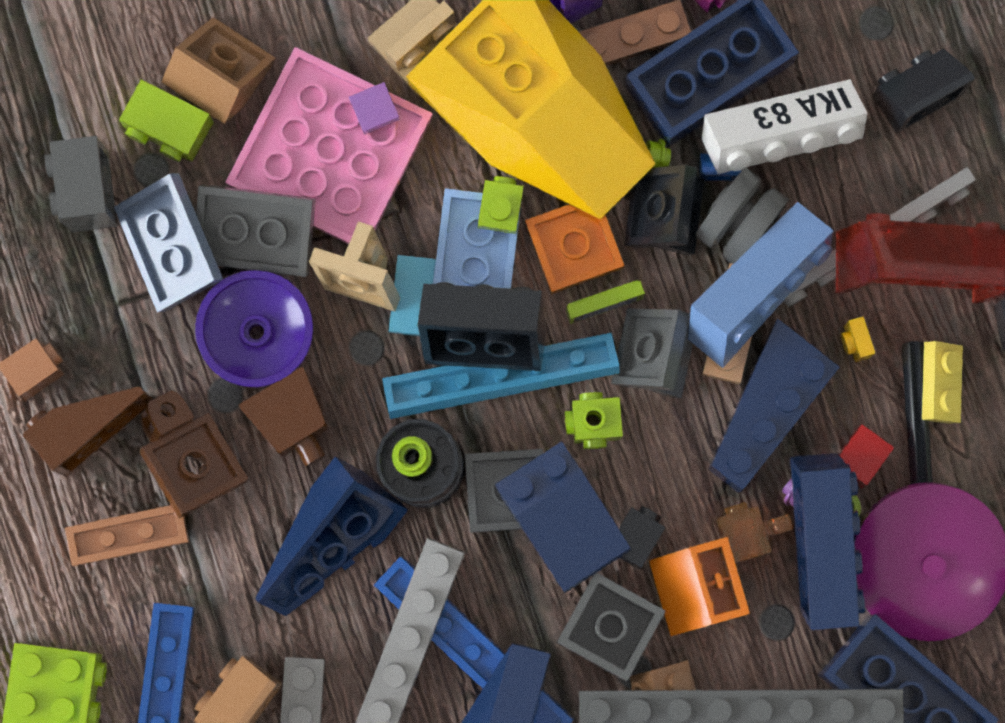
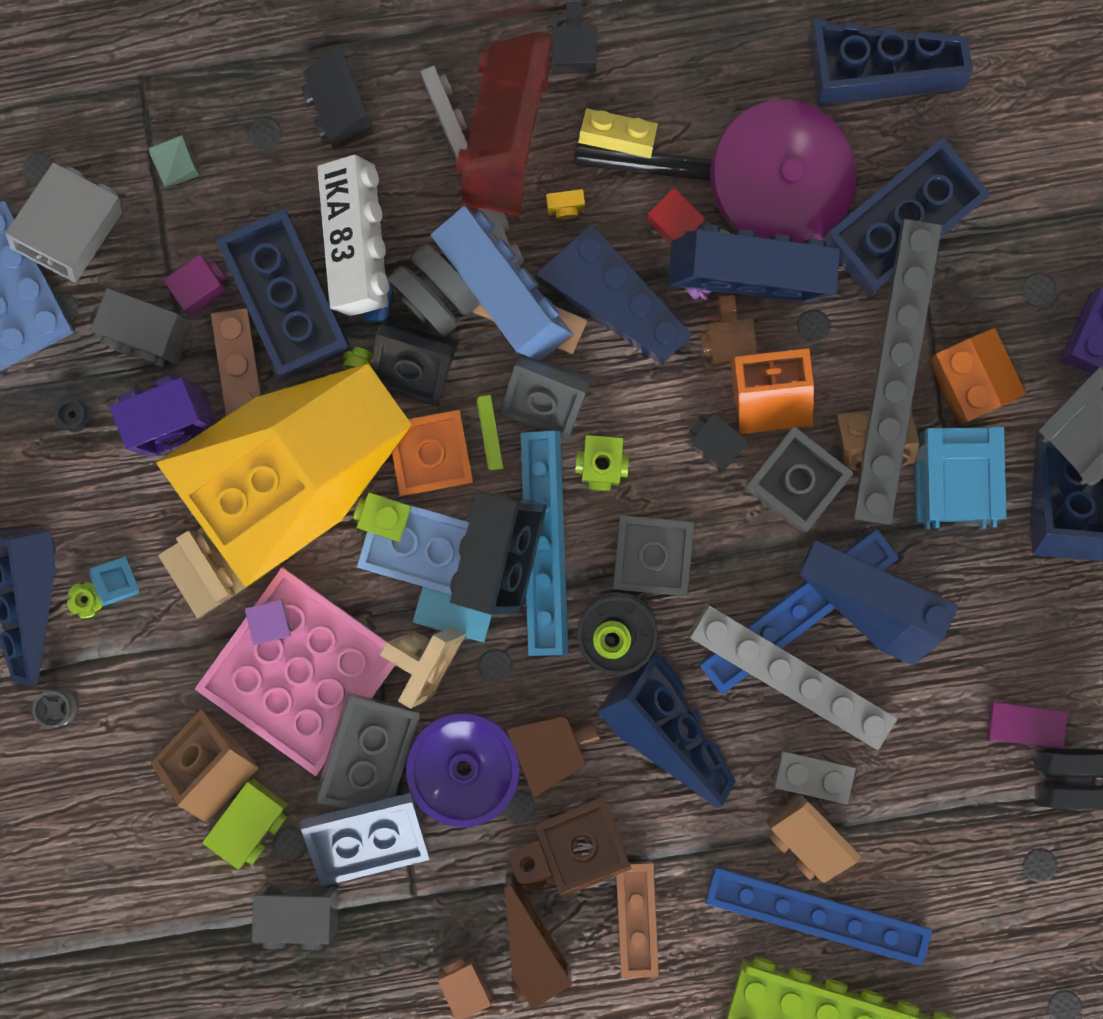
camera: 80 degrees left, 5 degrees up
dark blue slope [495,442,631,593] -> none

